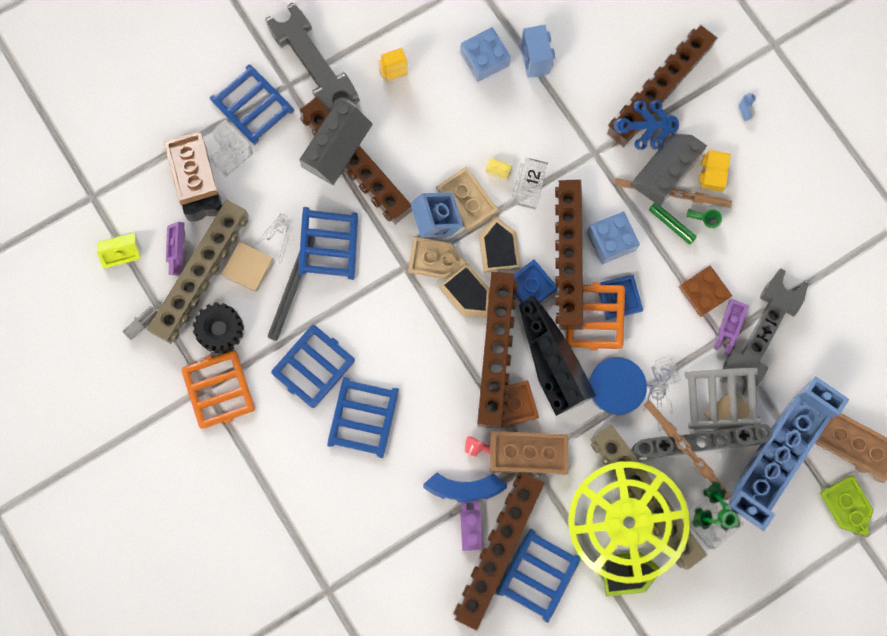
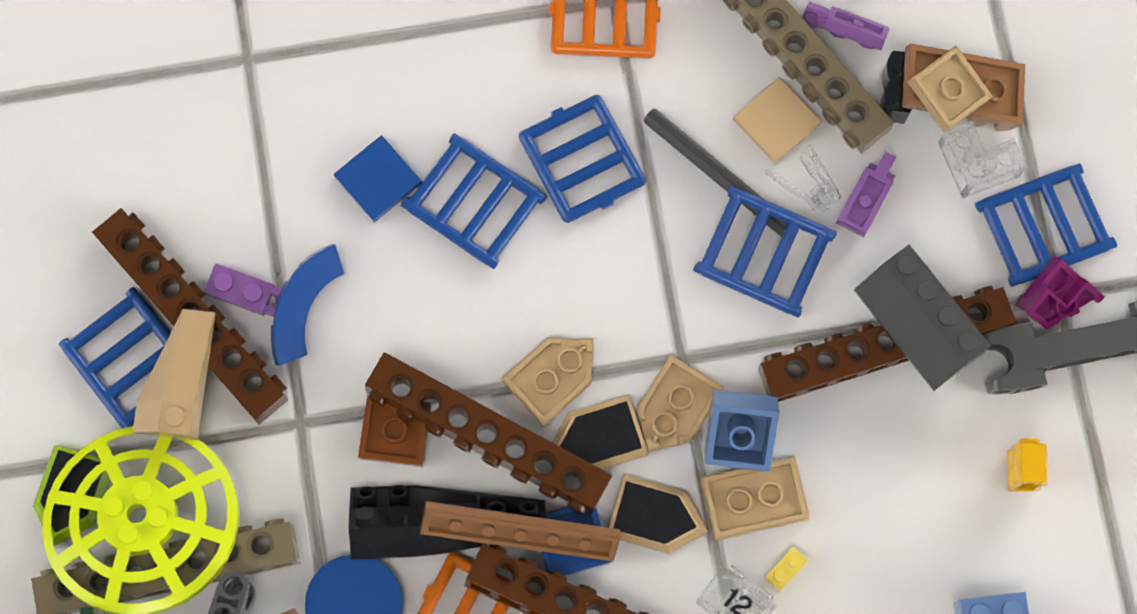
camera: 120 degrees right, 0 degrees up
black tyre [193,302,244,353] -> none
coral bar [465,436,490,457] -> none
medium nougat hinge [489,431,568,475] -> none
none -> tan wedge [132,309,216,440]
none -> blue tile [333,135,422,223]
none -> medium nougat tile [420,501,621,562]
none -> tan tile [501,337,594,426]
none -> medium lavender hinge [836,151,896,238]
none -> tan tile [907,46,993,133]
none -> magenta slope [1015,256,1105,330]

